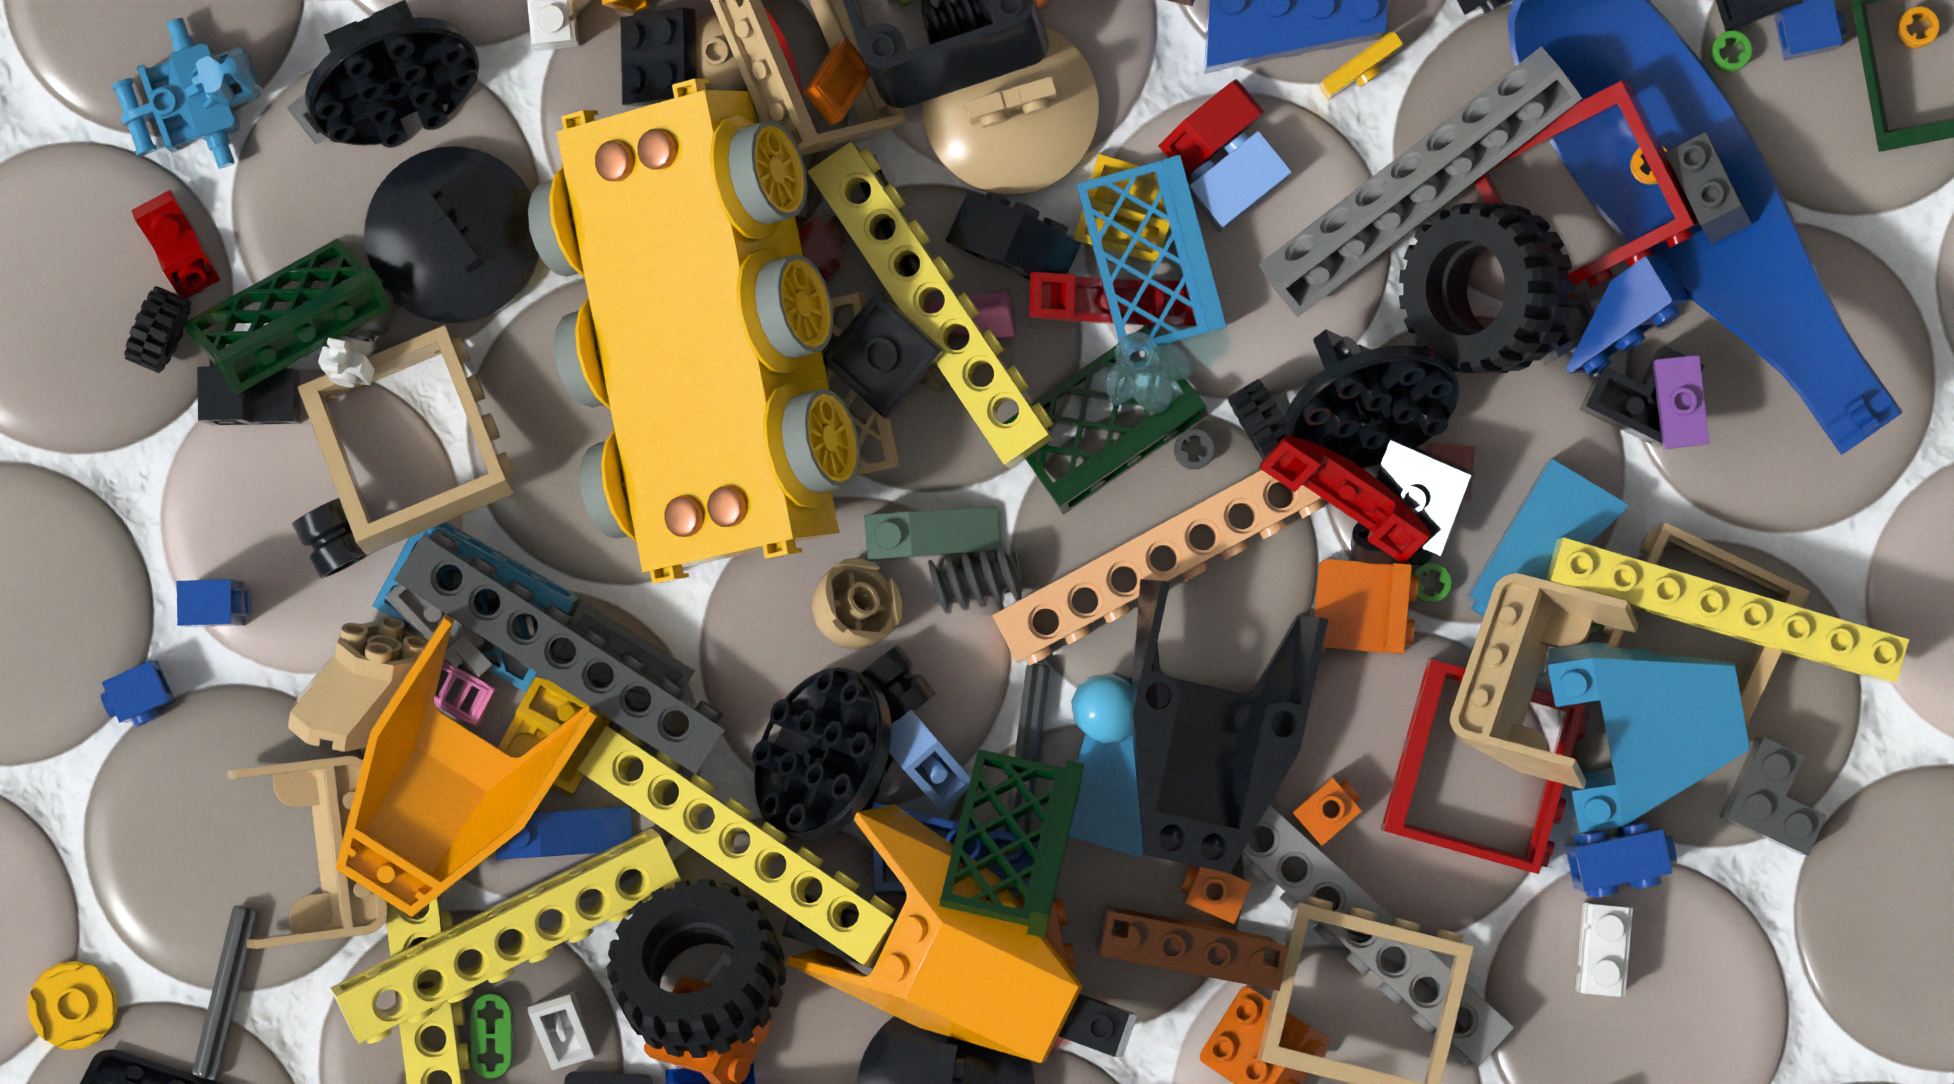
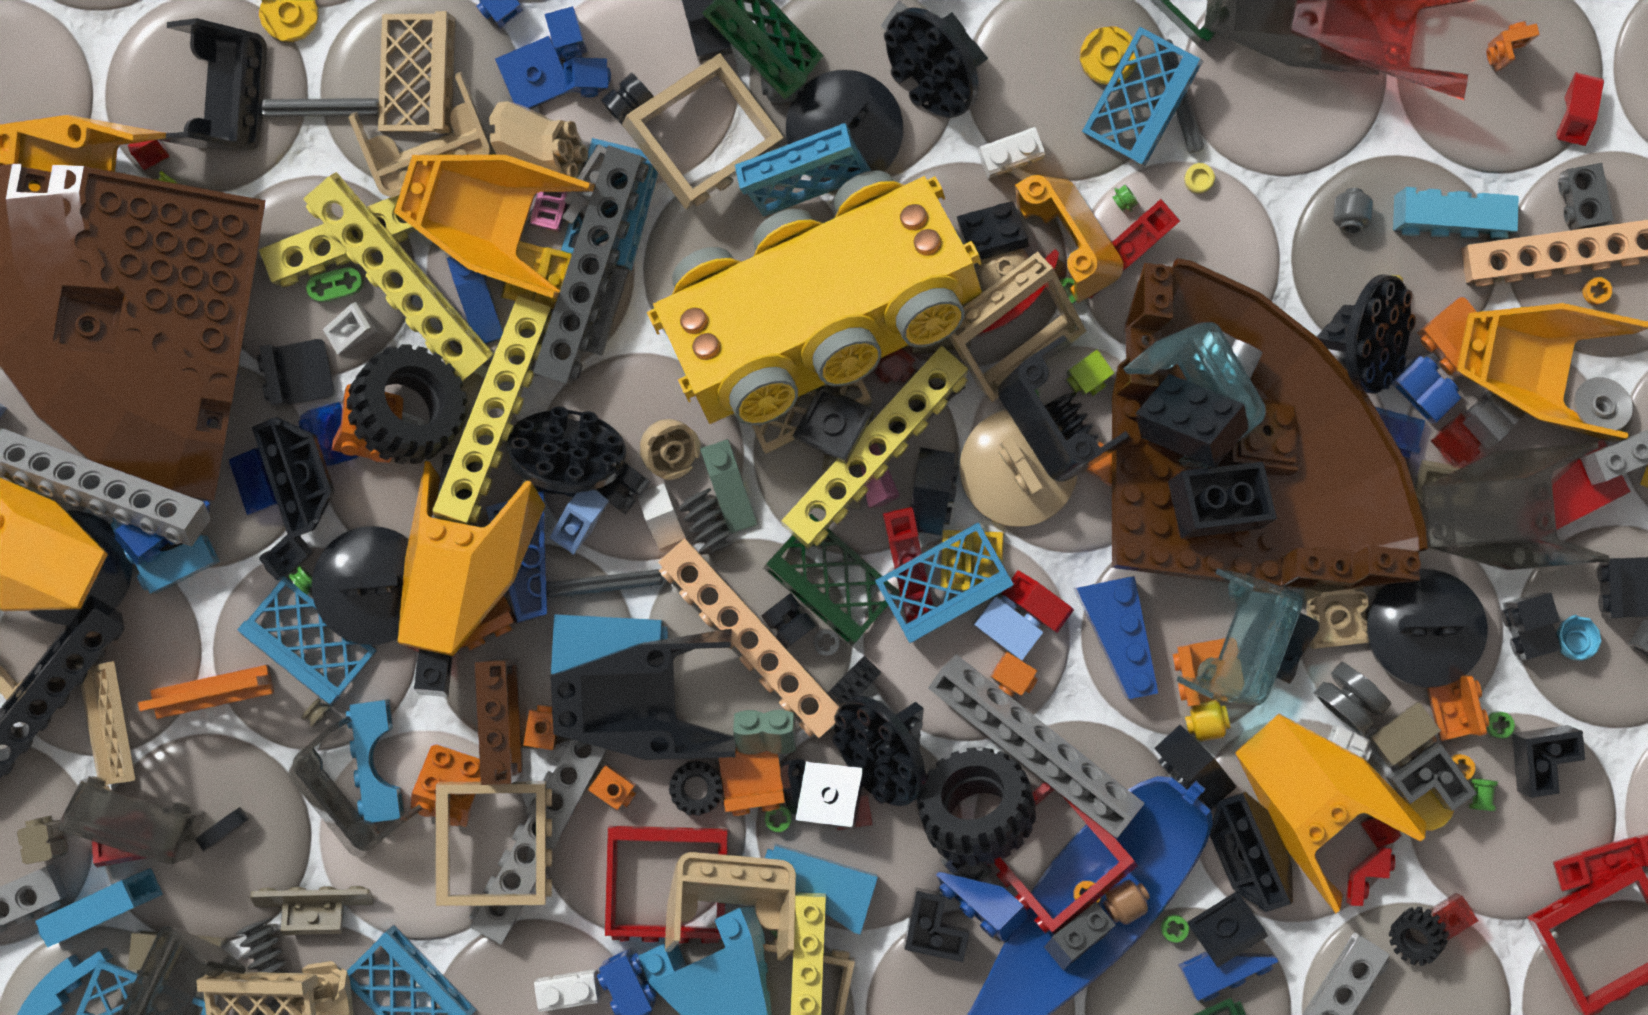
camera: 75 degrees right, 0 degrees up
white plate [318,337,375,387] -> none
orange tile [803,37,870,126] -> none
dark green fence [939,749,1084,938] -> none
medium azure hair [1071,673,1132,743] -> none
clear light blue plate [1105,332,1193,414] -> none
red slope [1259,436,1431,564] -> none
yellow plate [1319,32,1403,101] -> none
medium lavender plate [1653,355,1710,450] -> none
none -> tan fence [378,11,456,134]
none -> blue plate [495,36,569,109]
none -> blue brick [563,57,611,98]
none -> white slope [637,484,686,549]
none -> black tyre [669,761,723,816]
none -> sand green brick [733,710,797,754]
none -> dark azure fence [735,123,871,217]
none -> black wheel [761,593,816,649]
none -> orange brick [990,651,1038,697]
none -> medium nougat head [1103,880,1150,924]

